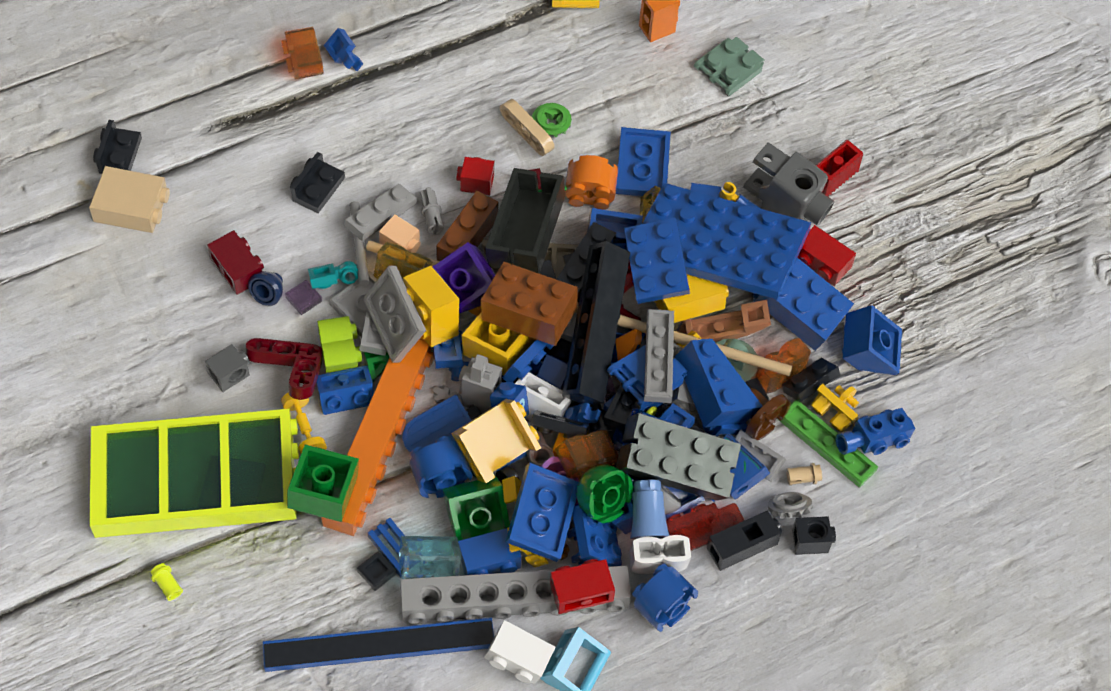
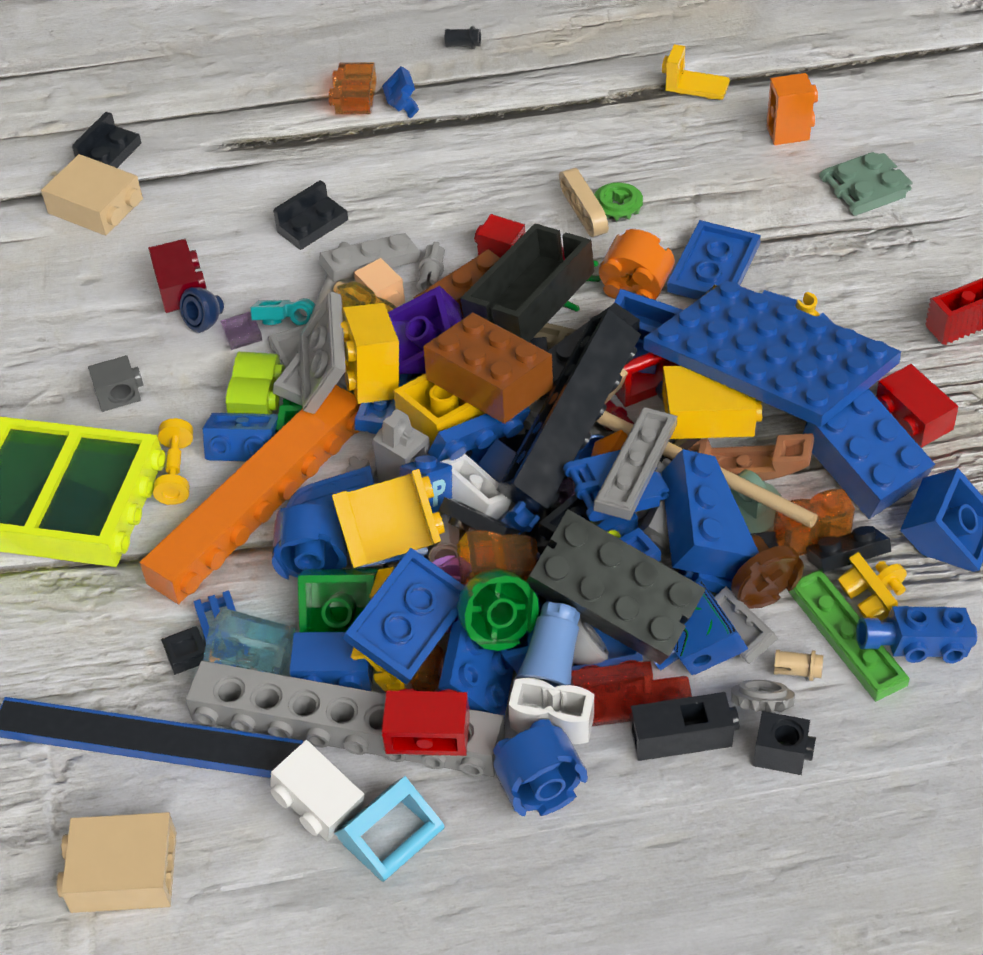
camera: 25 degrees right, 10 degrees down
dark red beam [246,338,322,400] -> none
green brick [287,444,359,522] -> none
blue plate [624,218,690,304] -> none
dark grey piece [743,142,835,226] -> none

